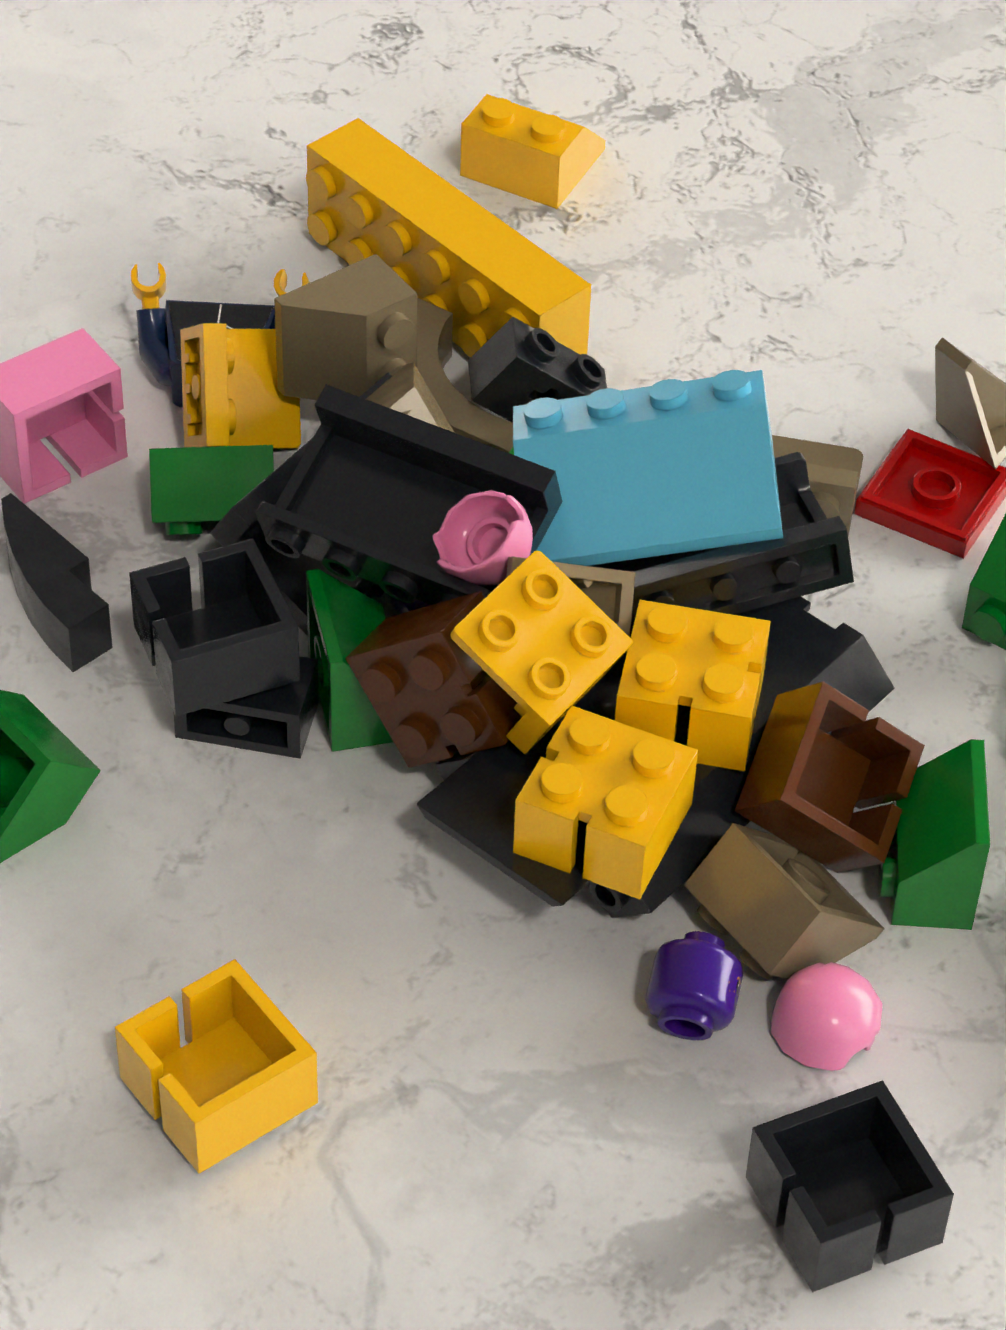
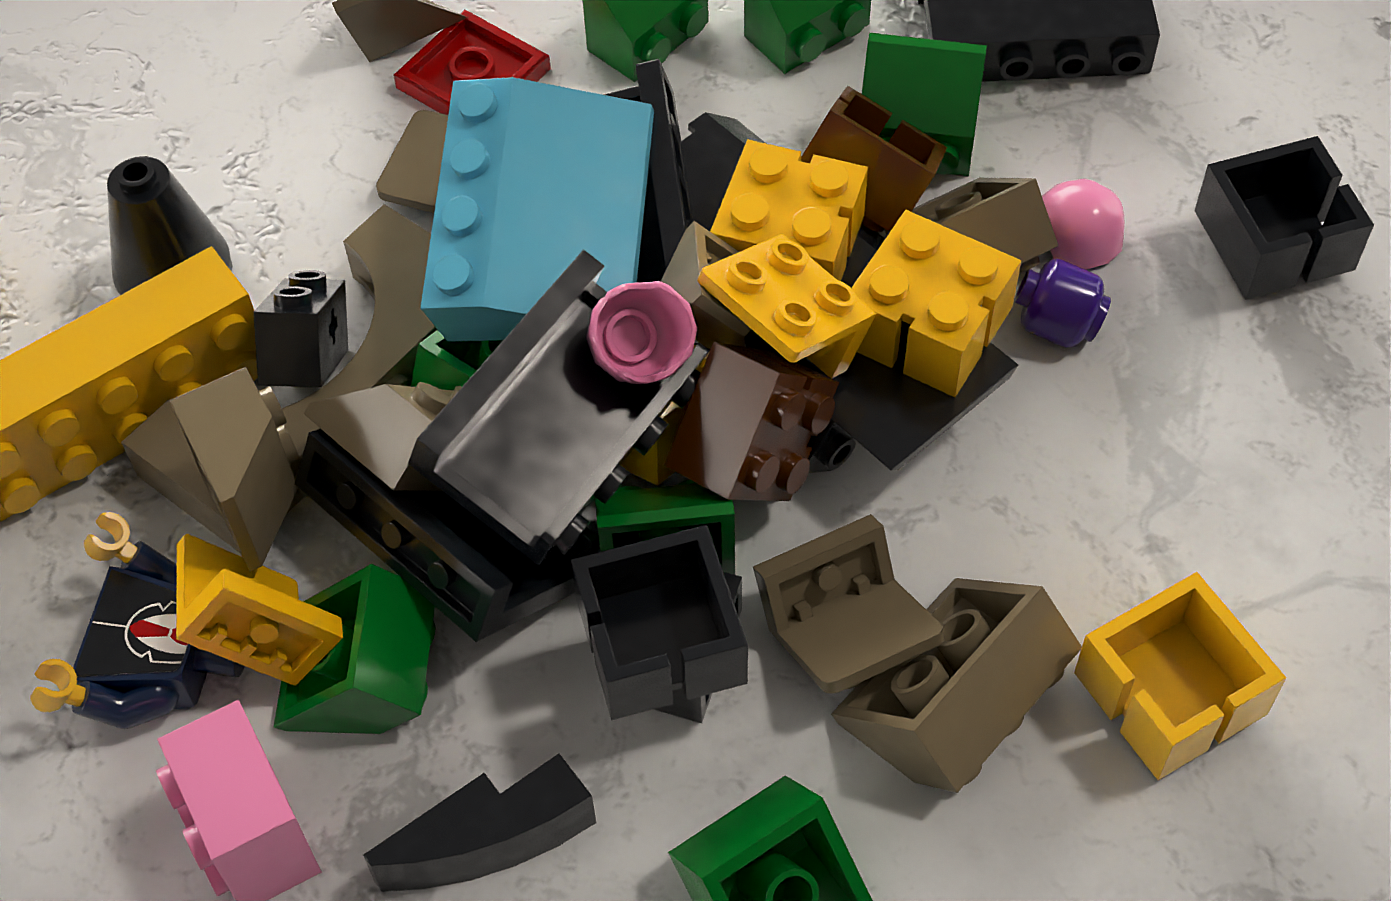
camera: 80 degrees left, 10 degrees up
none -> black cone [107,156,233,295]
none -> dark tan bracket [753,514,945,694]
none -> dark tan slope [831,578,1082,793]

